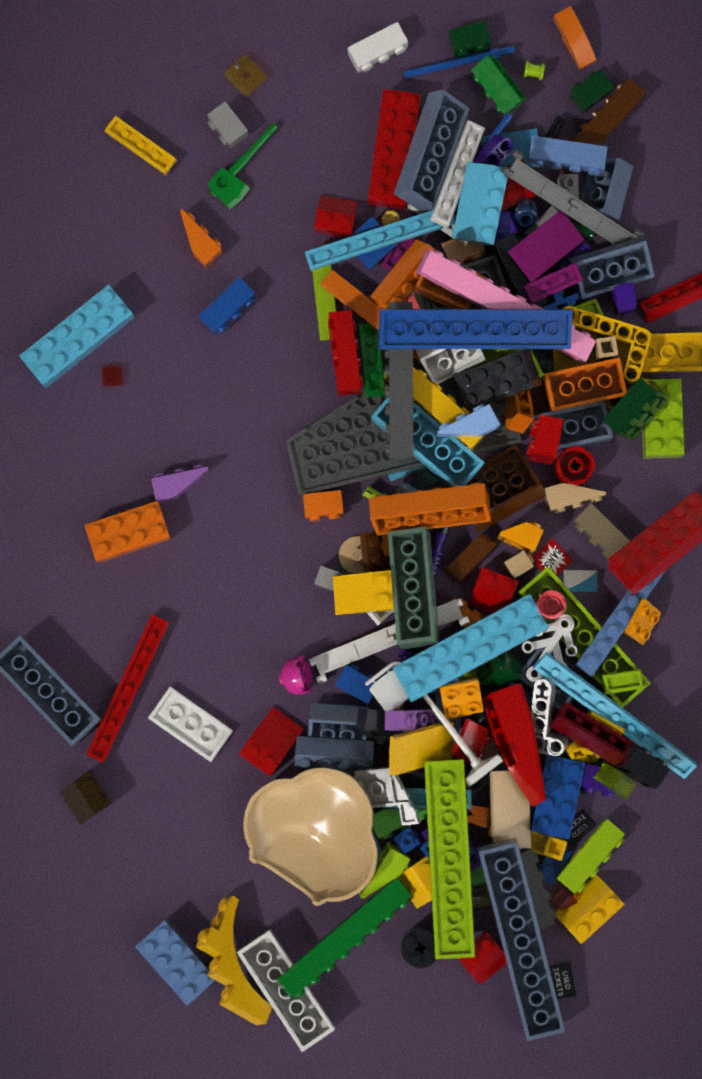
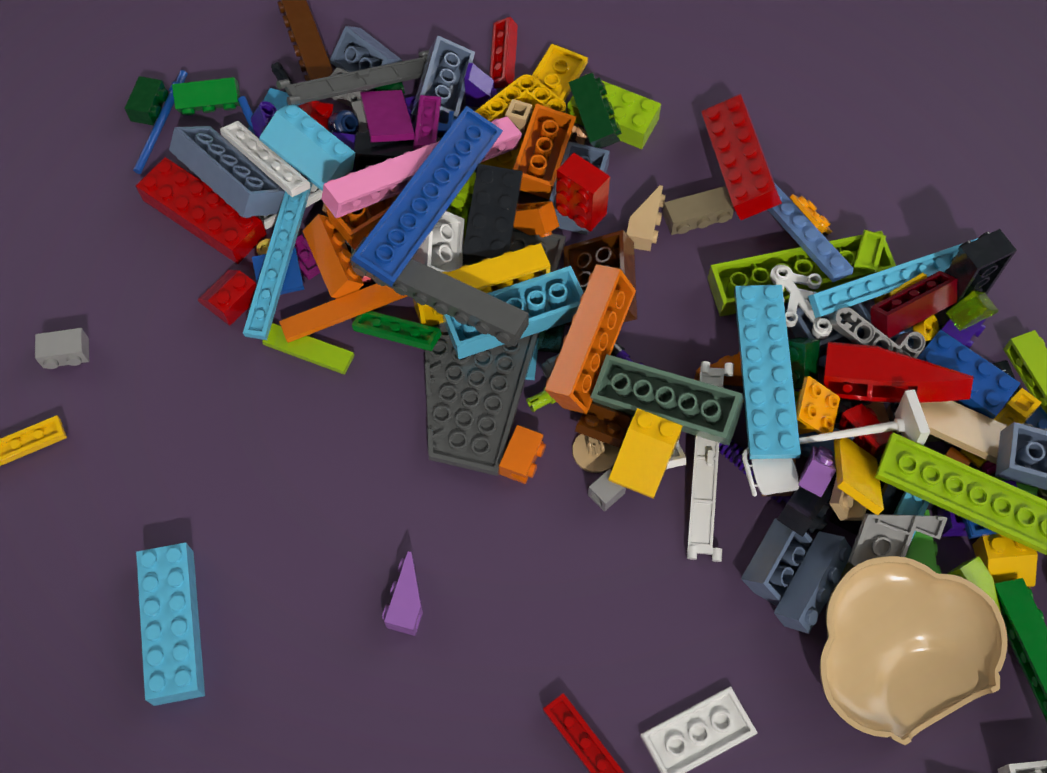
camera: 60 degrees left, 20 degrees down
orange brick [84,501,171,563] -> none
clear red tile [102,366,123,387] -> none
orange slope [180,209,223,269] -> none
blue brick [198,277,256,336] -> none
green piece [207,123,278,210] -> none
clear yellow piece [224,54,267,97] -> none
red slope [239,707,304,777] -> none
dark pink cylinder [279,656,313,695] -> none
red wedge [328,310,364,396] -> none
blue brick [335,664,378,704] -> none
white brick [347,22,408,72] -> none
blue bracket [394,827,420,854] -> none
light blue slope [437,404,500,437] -> none
reddish brown beam [445,531,497,583] -> none
red slope [468,567,518,614] -> none
light orange slope [497,521,544,554] -> none
tan brick [503,550,534,579] -> none
lime bush [523,60,545,80] -> none
medium blue brick [527,136,608,175] -> none
sticker [533,539,573,576] -> none
coral hair [536,590,566,619] -> none
orange slope [553,6,596,69] -> none
red brick [554,446,595,486] -> none
sticker [564,570,597,592] -> none
dark green brick [569,70,614,114] -> none

